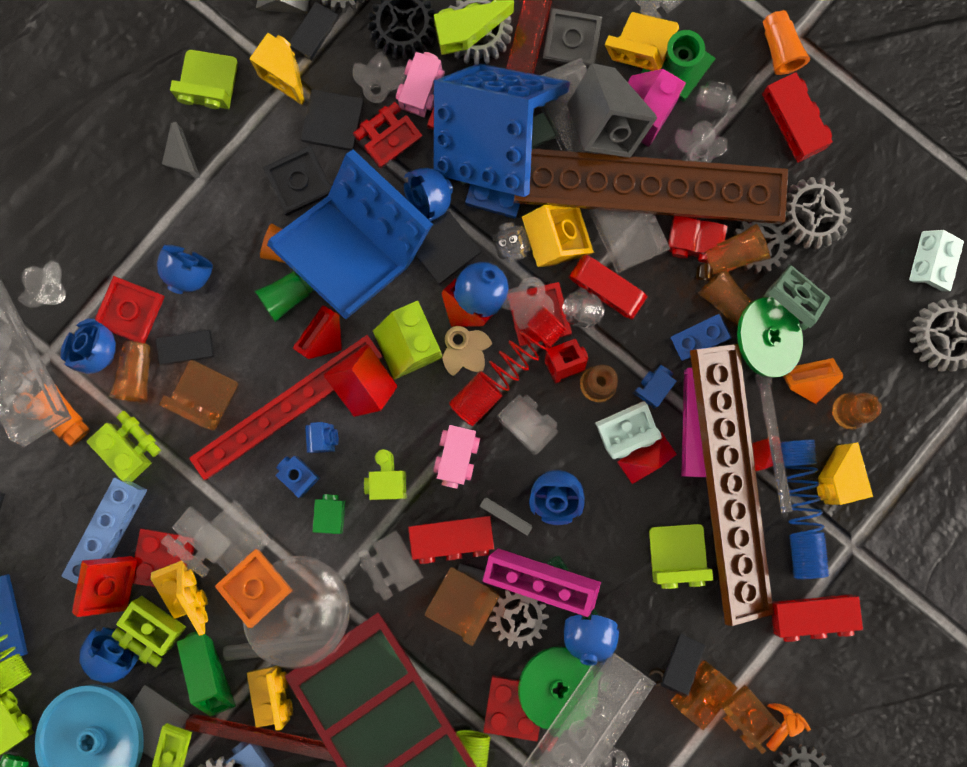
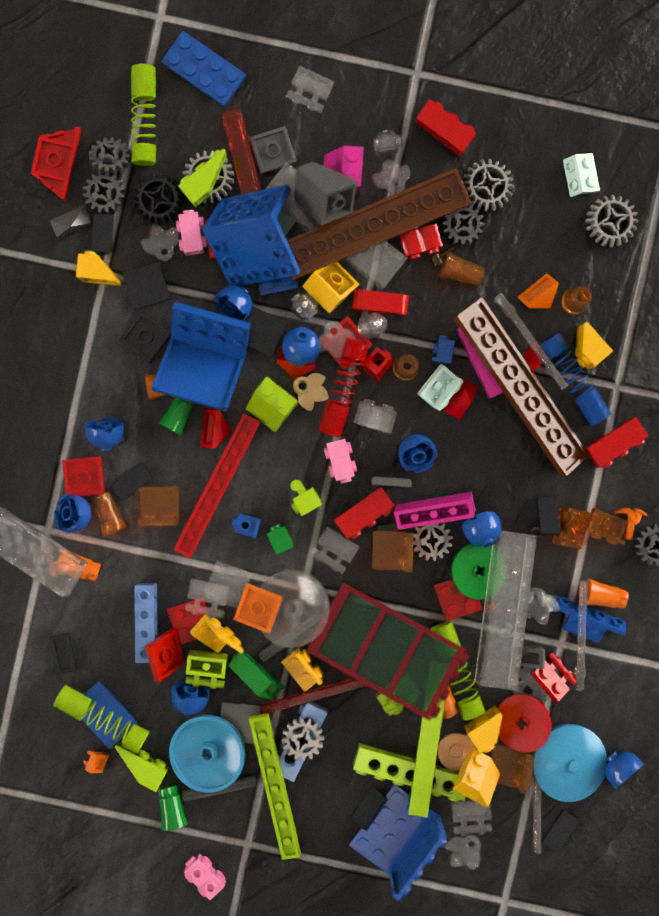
camera: 25 degrees left, 5 degrees up
clear plate [18,260,66,308] -> none
lime brick [86,411,161,482] -> none
dark grey slope [162,122,200,179] -> none
lime bracket [170,50,238,109] -> none
blue plate [305,422,339,453] -> none
red slope [324,344,398,417] -> none
red plate [353,102,423,169] -> none
yellow bracket [605,12,679,71] -> none
green plant [641,30,716,102] -> none
lime bracket [649,524,713,589] -> none
blue plate [671,314,732,361] -> none
clear orange plant [705,224,770,274] -> none
piece [737,297,803,378] -> none
orange plant [763,10,810,75] -> none
sand green piece [763,264,831,330] -> none

